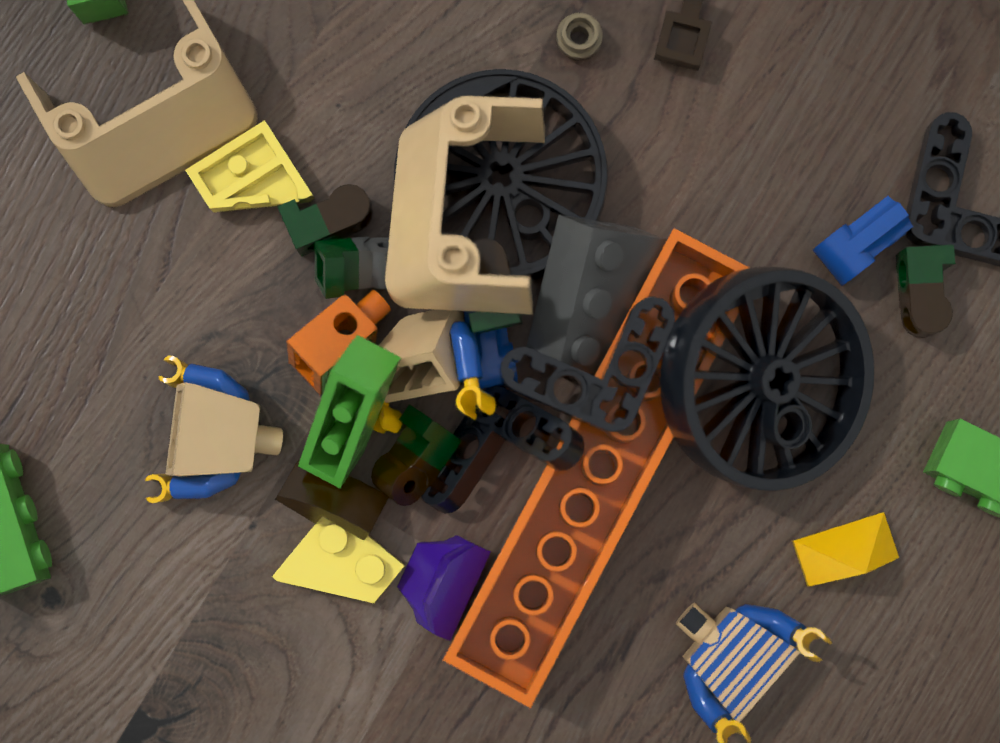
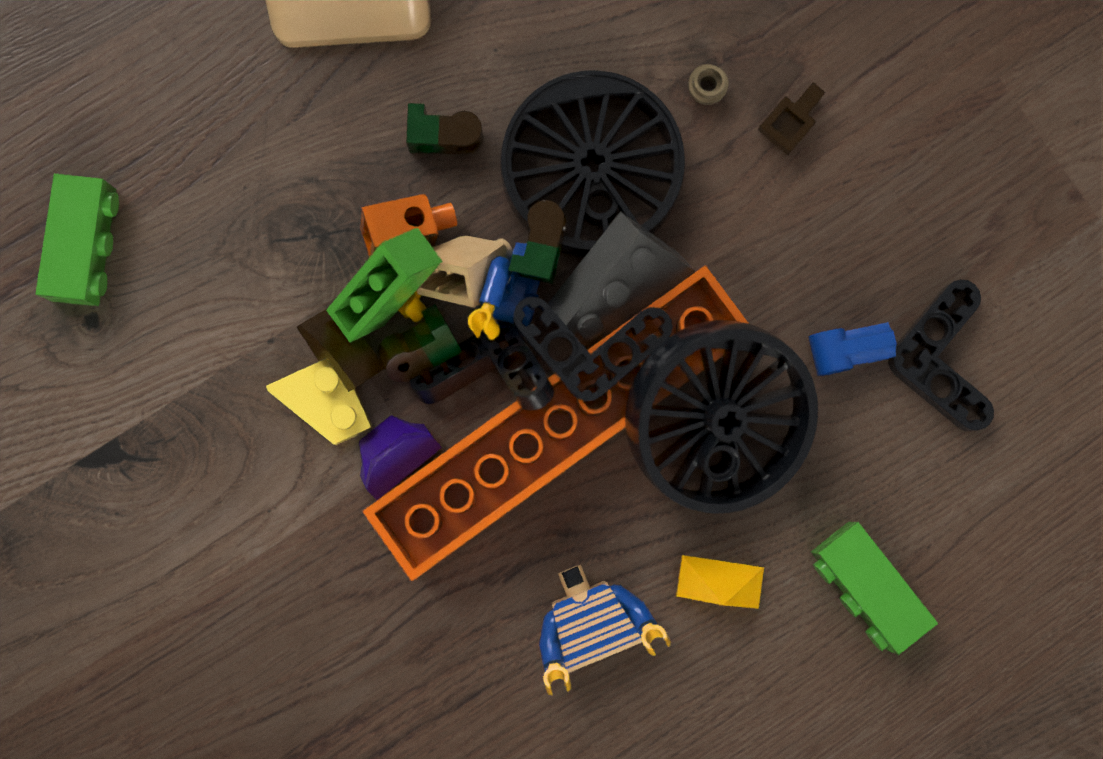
camera: 20 degrees right, 0 degrees up
tan torso [145,356,283,503] -> none
light yellow wing [185,120,315,213] -> none
dark green leg [315,237,389,299] -> none
tan windscreen [385,96,545,314] -> none
leg [896,245,955,338] -> none

